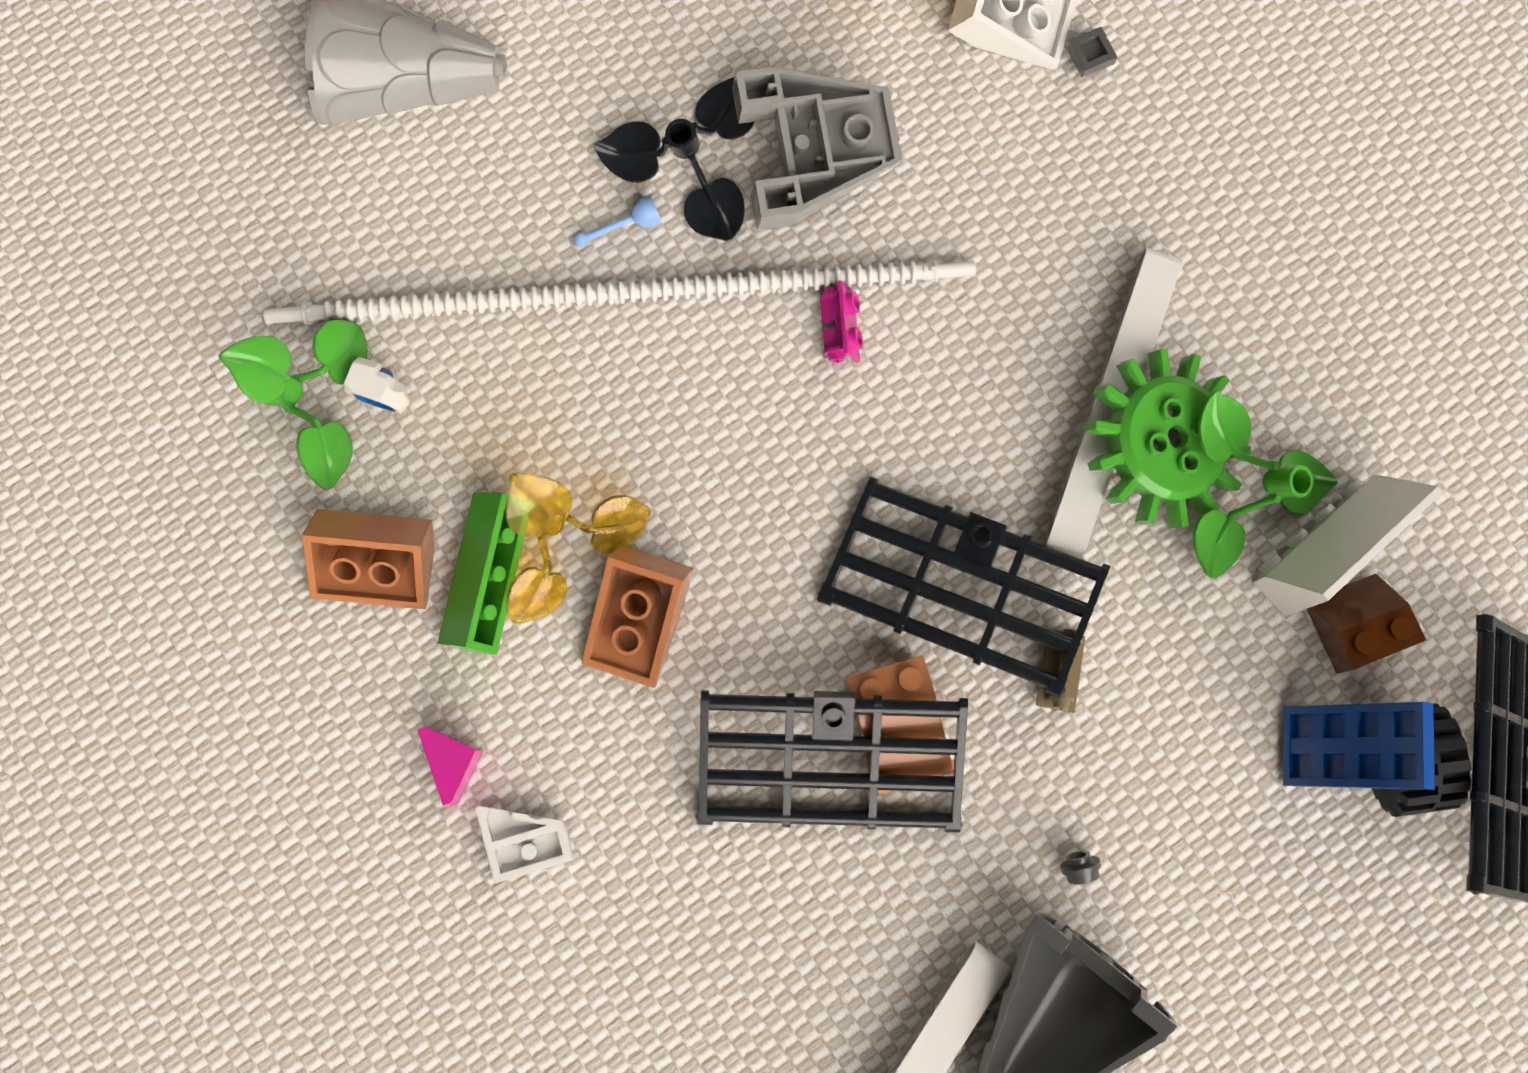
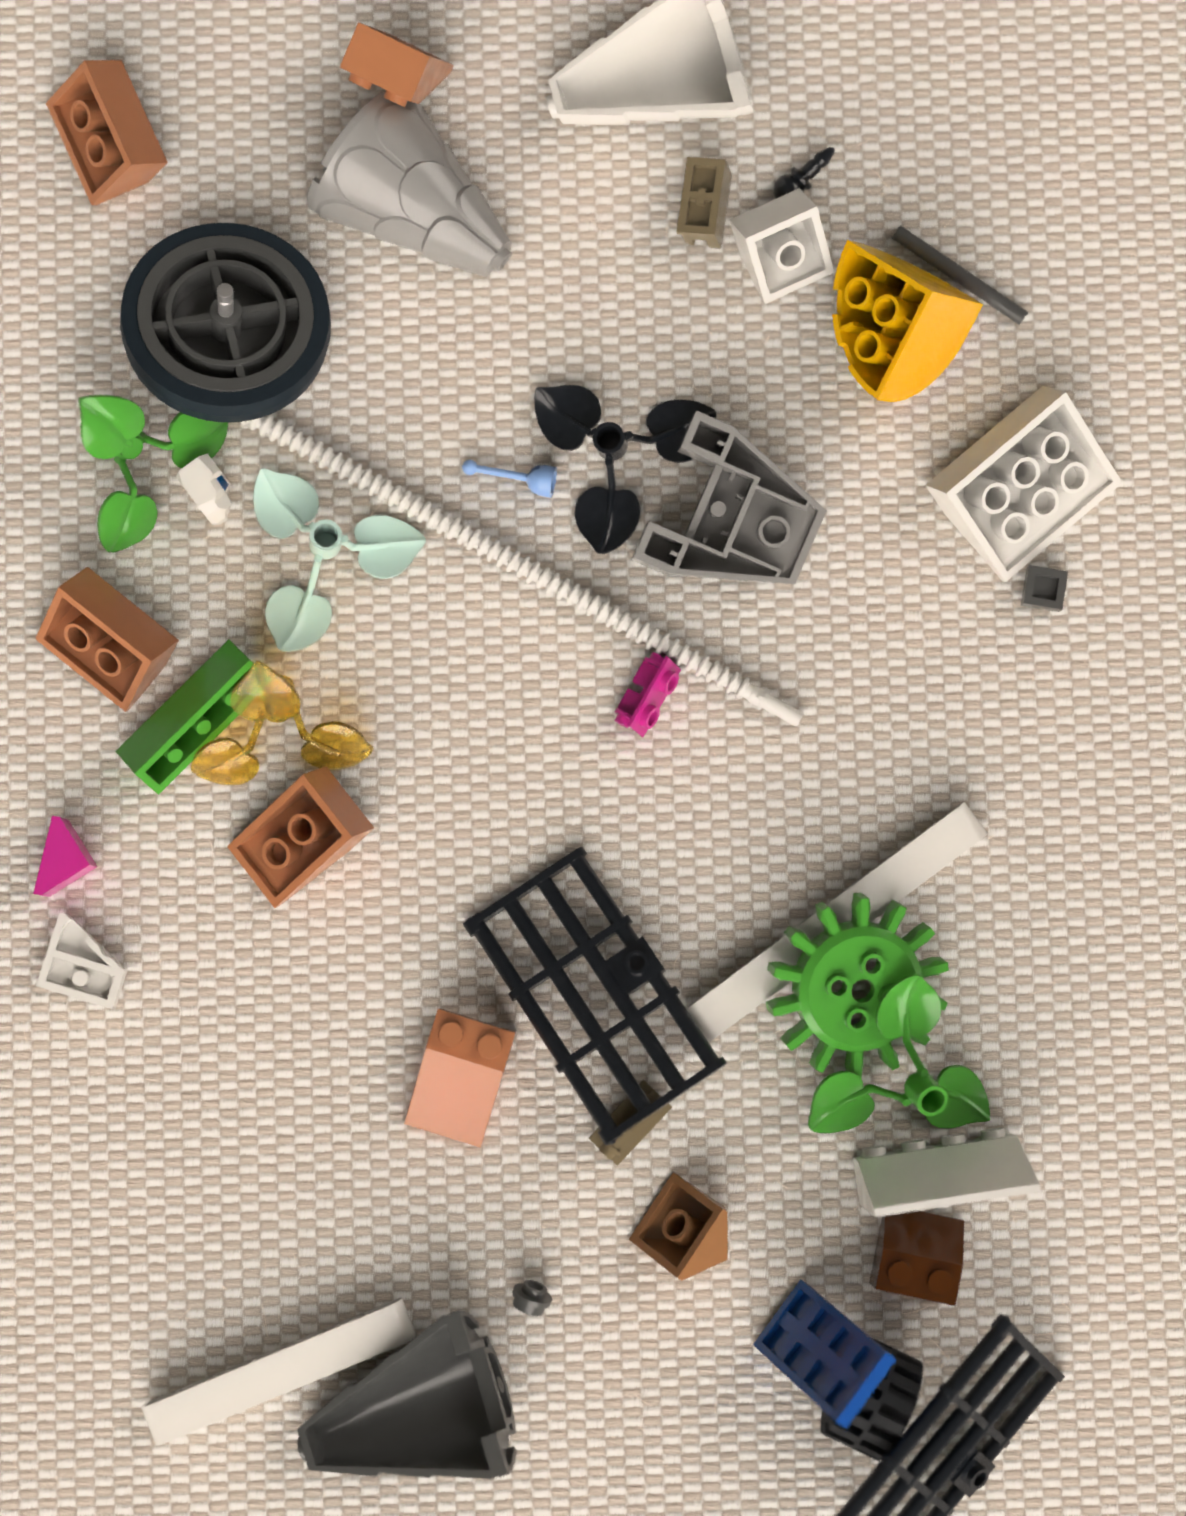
camera: 30 degrees right, 5 degrees up
black door [695,690,968,833] -> none
none -> nougat slope [46,60,168,205]
none -> dark grey wheel [120,223,331,422]
none -> light aqua plant [253,468,426,652]
none -> medium nougat slope [629,1172,728,1281]

